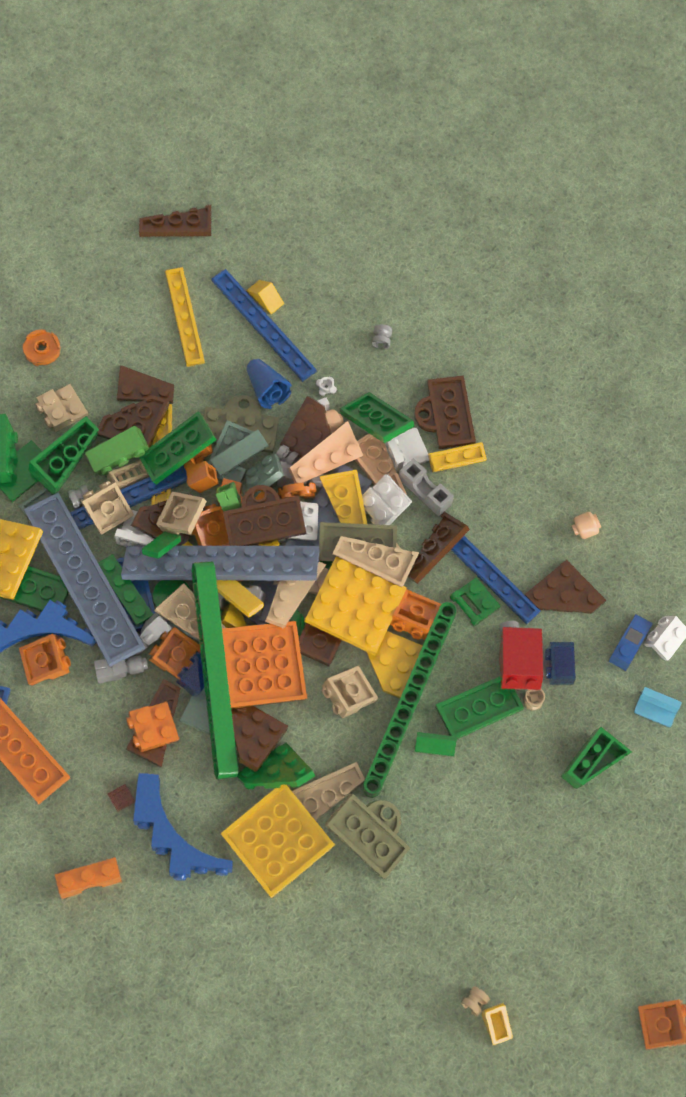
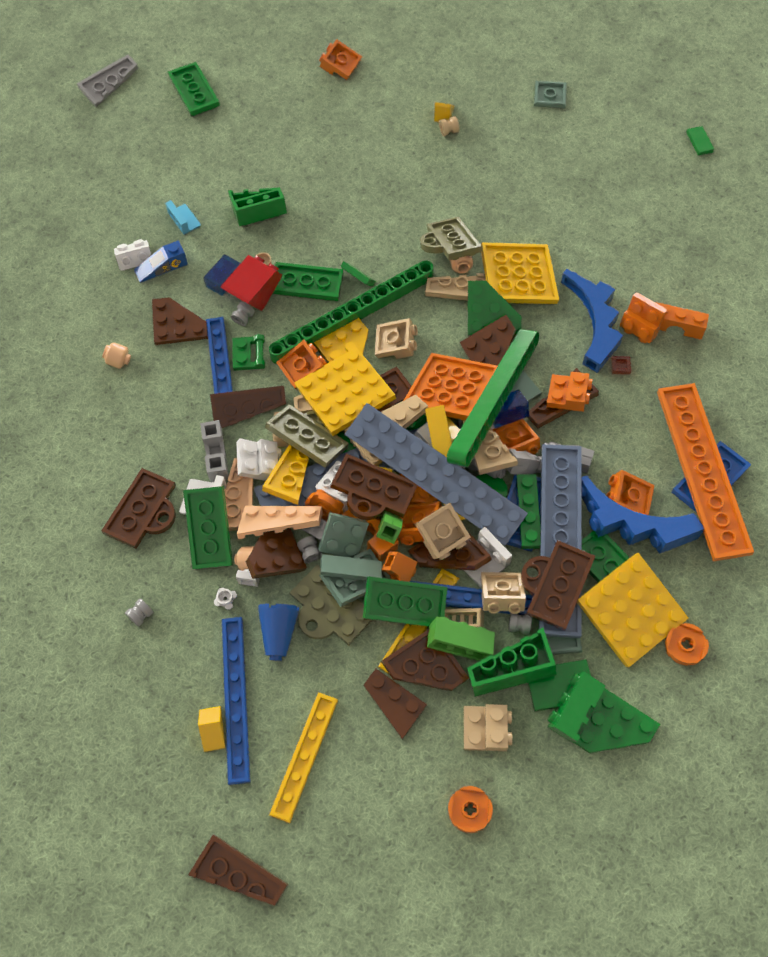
camera: 140 degrees left, 5 degrees down
green tile [142,532,181,559] -> none
tan wing [332,536,419,587] -> none
yellow tile [428,442,487,473] -> none
none -> reddish brown plate [521,540,595,631]
none -> orange plate [619,292,667,344]

